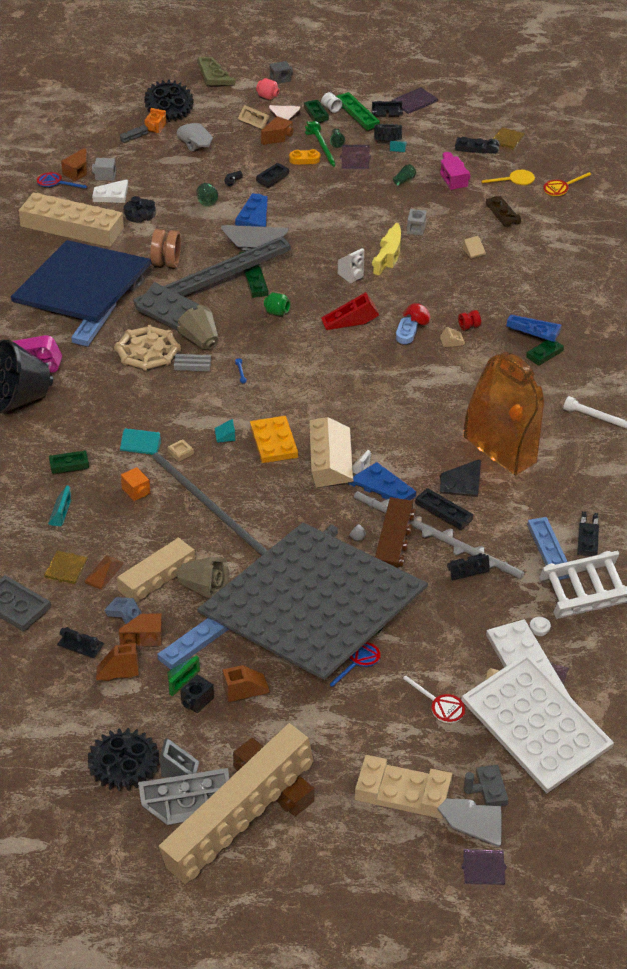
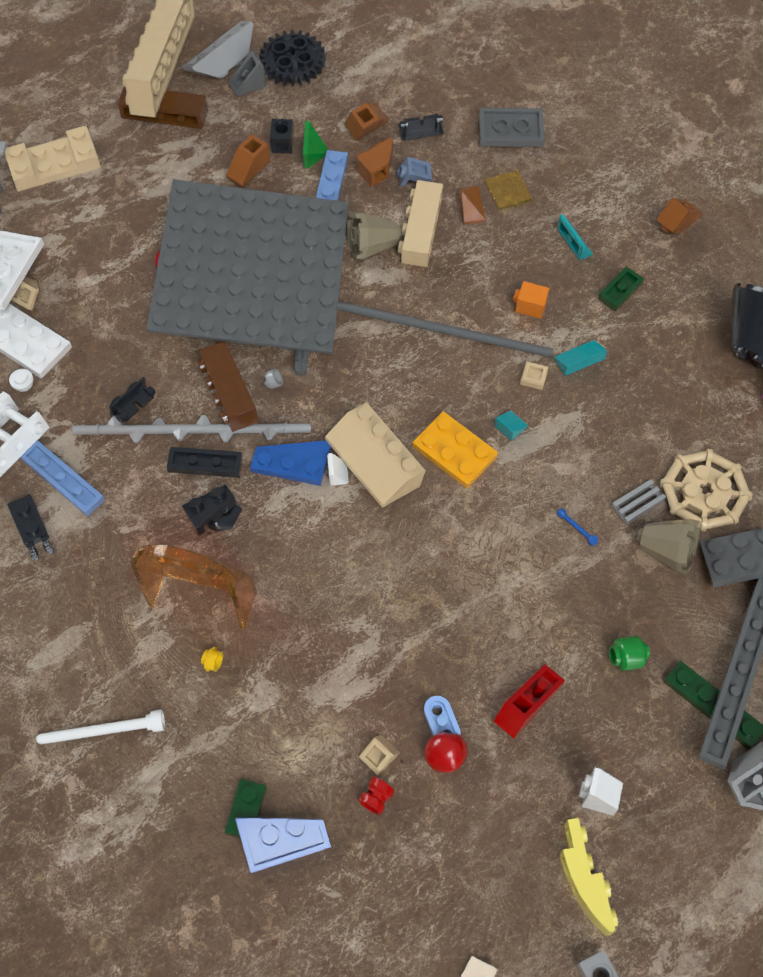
camera: 145 degrees right, 20 degrees up
piece [403,676,465,723] -> none

